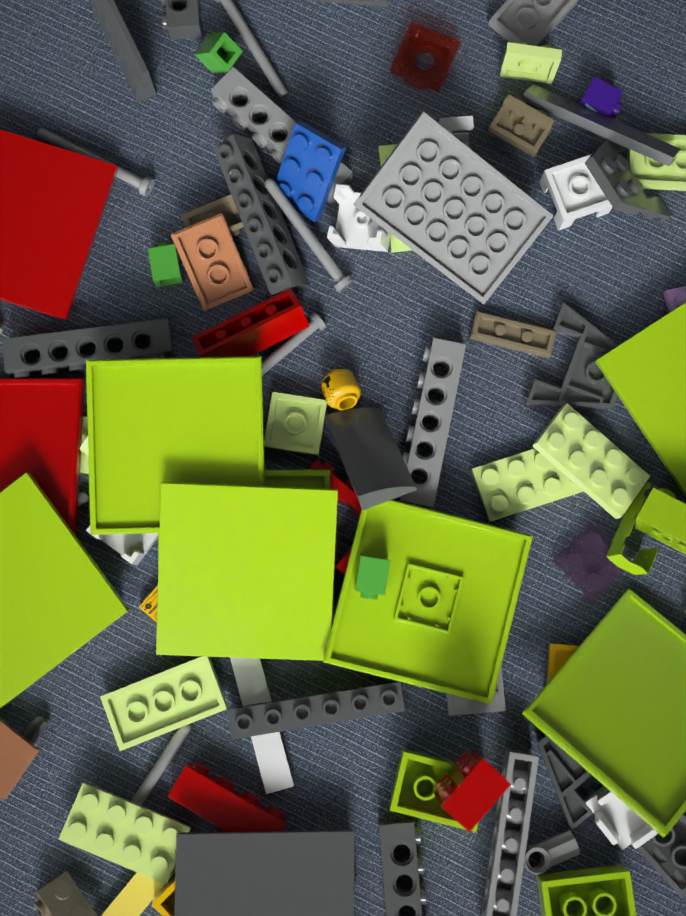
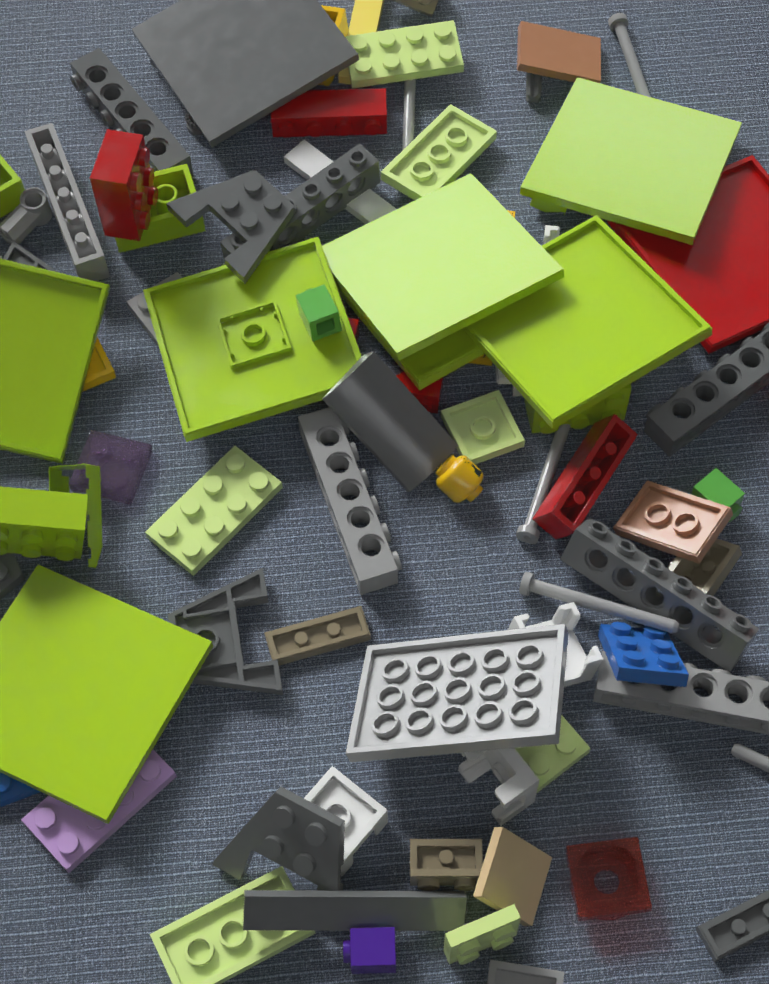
camera: 150 degrees right, 20 degrees down
yellowish green plate [532,403,650,519] -> none
none -> dark grey wing [166,170,295,284]
none -> tan tile [473,827,552,926]

